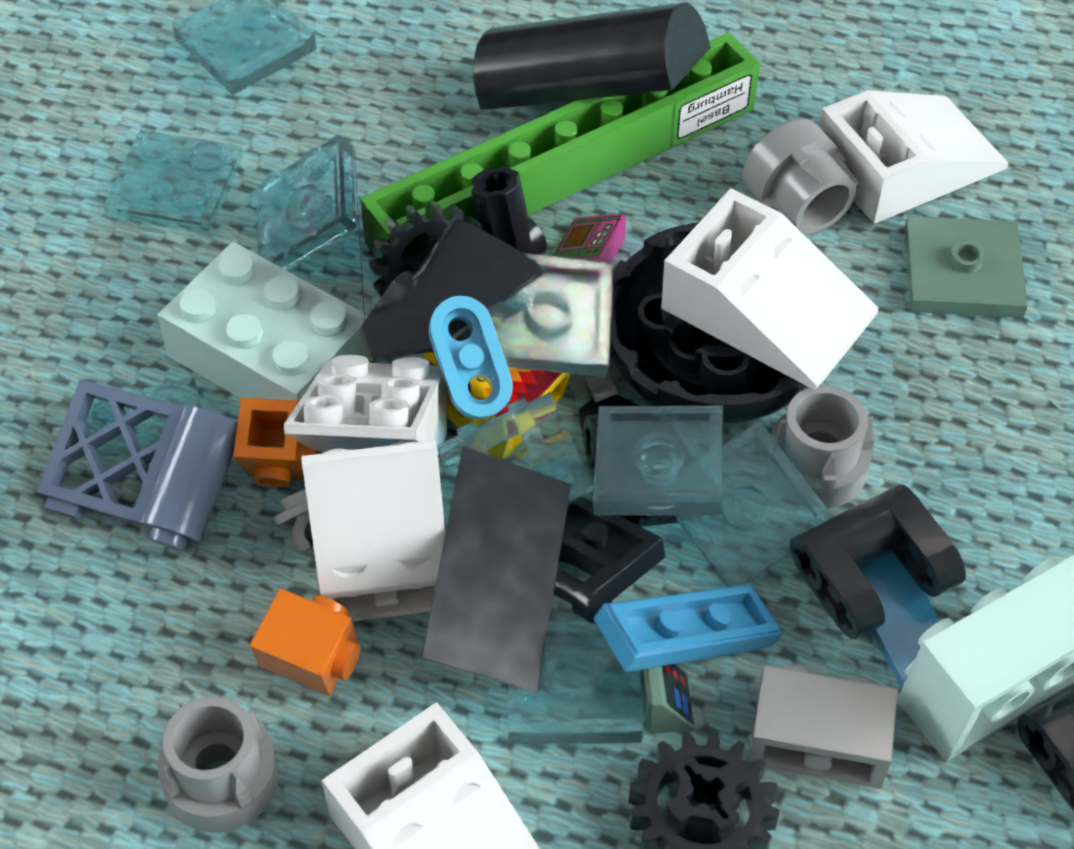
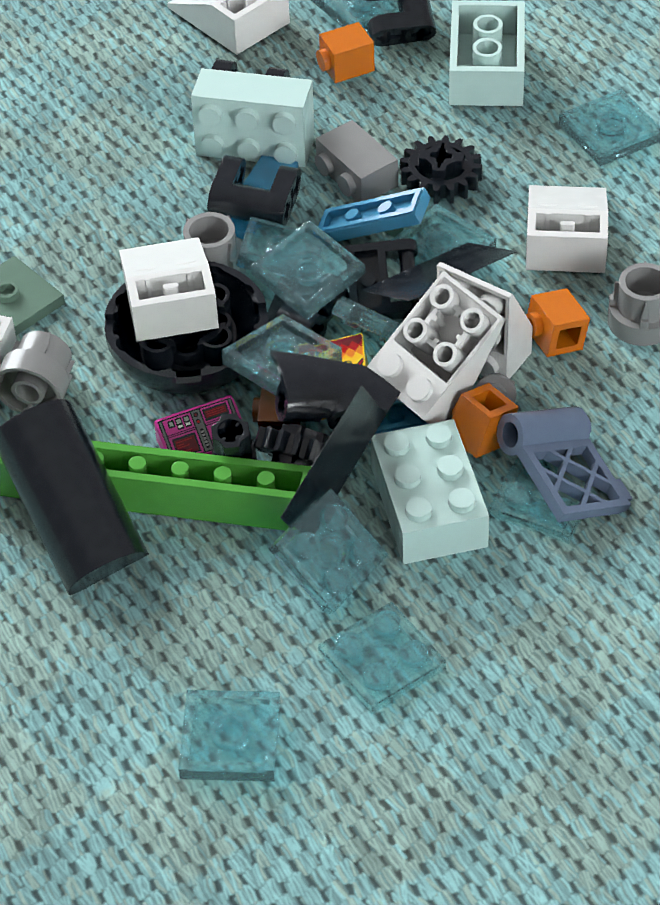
camera: 135 degrees left, 5 degrees down
medium azure plate [429,296,513,419] -> none

